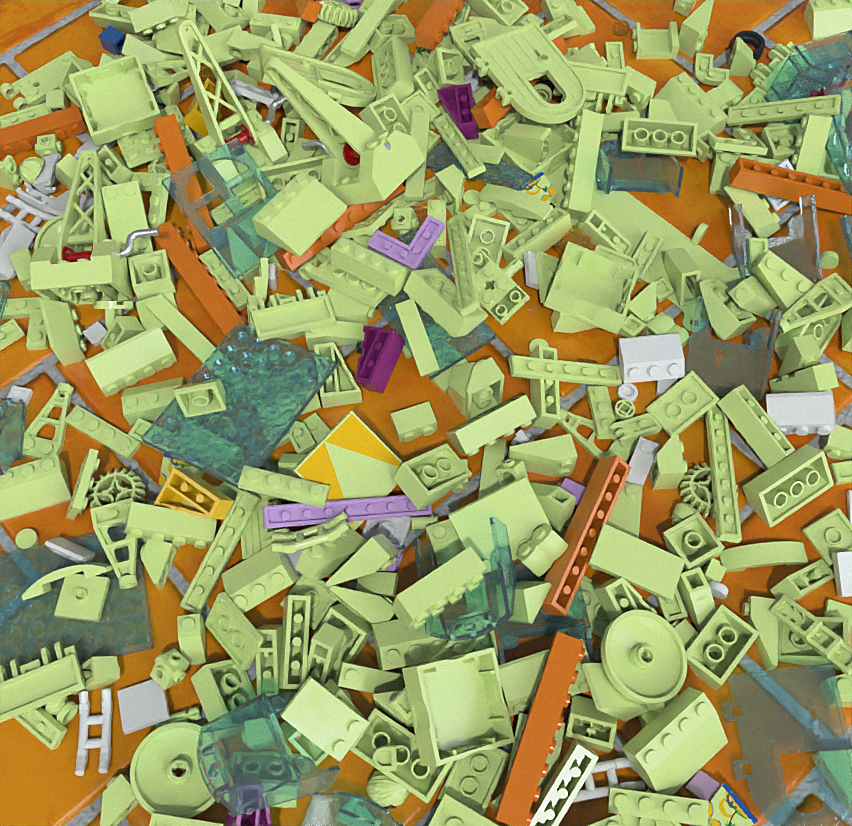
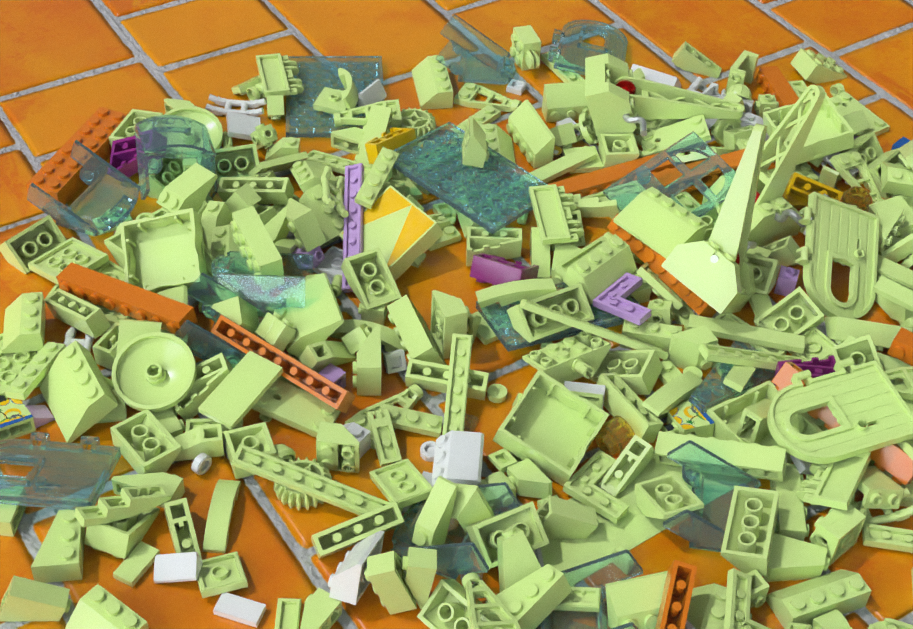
camera: 95 degrees right, 20 degrees down
yellowish green tile [15,529,39,551] -> none
yellowish green plate [66,449,100,520] -> none
white tile [268,263,278,290] -> none
yellowish green brick [391,401,437,443] -> none
yellowish green wheel [613,399,635,422] -> none
yellowish green piece [703,558,727,582] -> none
yellowish green slope [742,444,834,528] -> none
none -> yellowish green slope [412,476,459,549]
none -> yellowish green slope [451,483,495,533]
none -> yellowish green slope [635,473,704,519]

